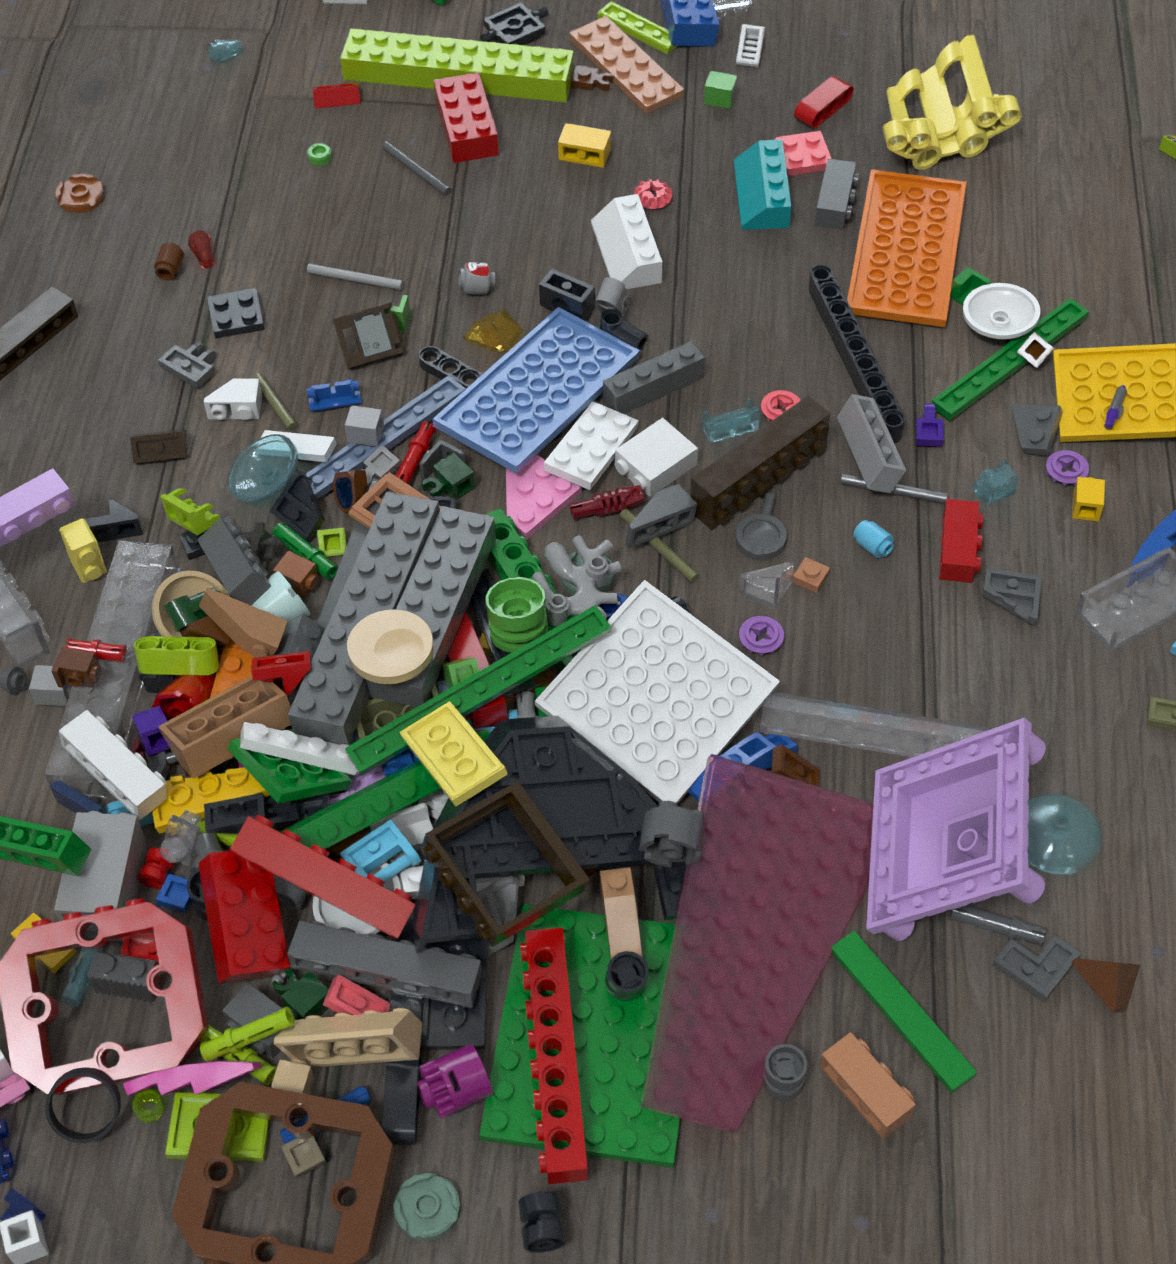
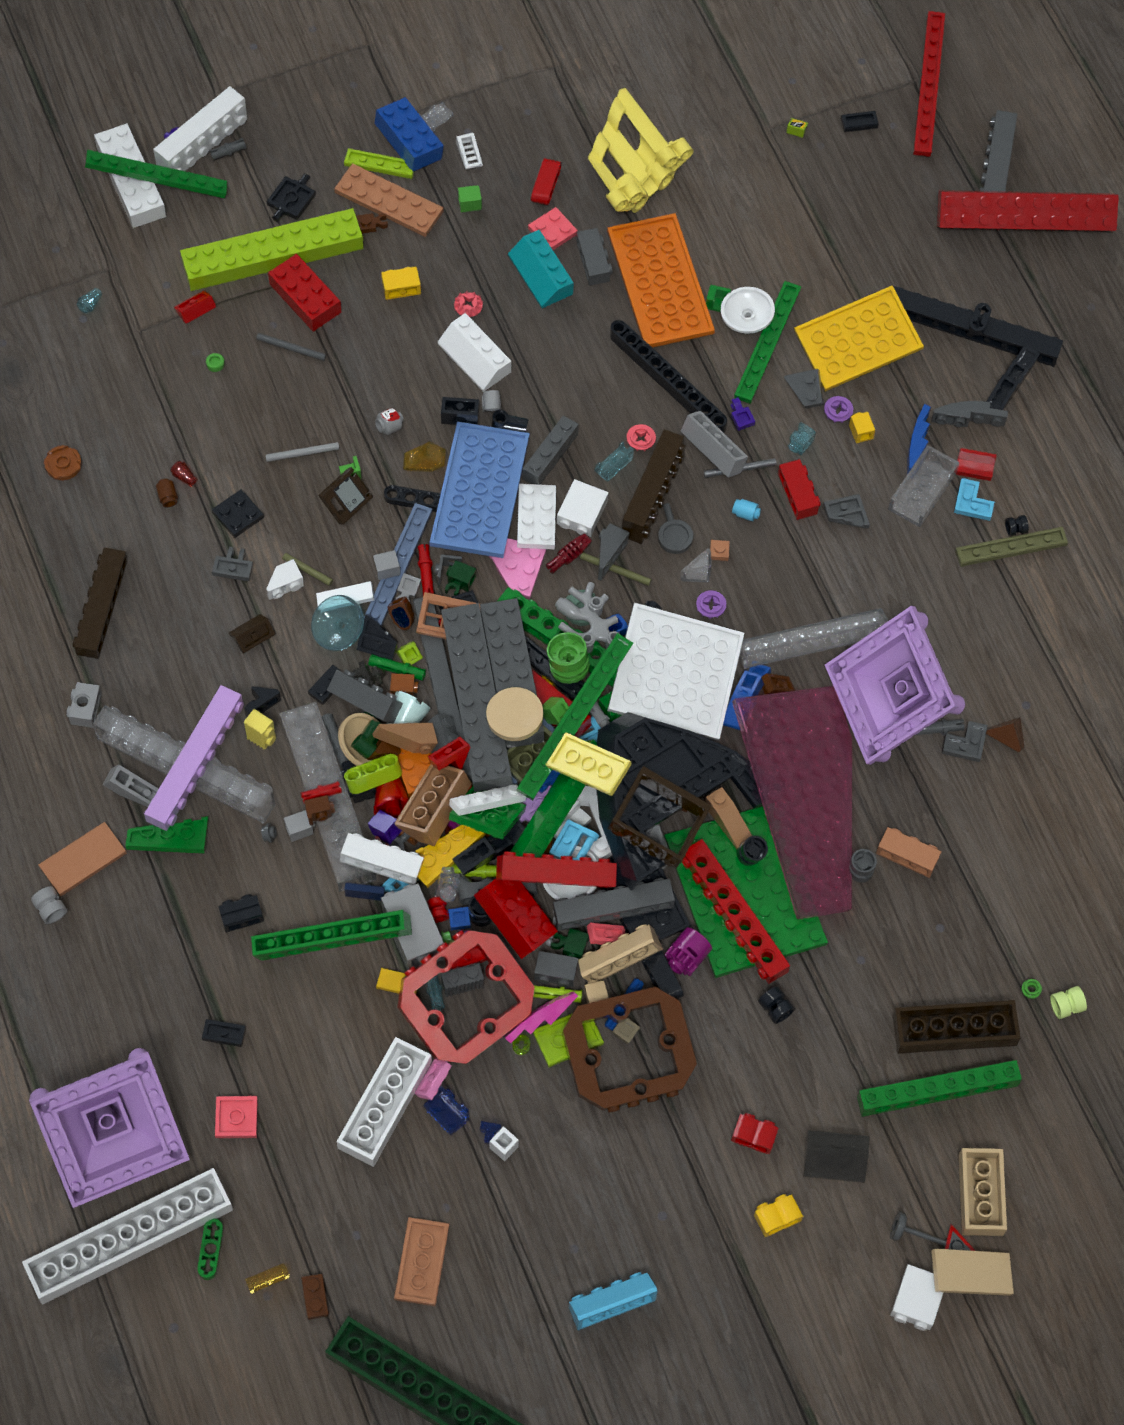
camera: 30 degrees left, 10 degrees up
black tyre [45,1067,121,1143] -> none
lime hinge [160,488,220,535] -> none
lime pin [200,1007,295,1062] -> none
blue hinge [306,379,361,412] -> none
sand green tile [393,1173,460,1241] -> none
dark grey brick [639,801,705,867] -> none
green tile [830,931,977,1094] -> none
slope [1017,332,1054,368] -> none
clear light blue dish [1027,793,1103,874] -> none
piece [1104,385,1127,429] -> none

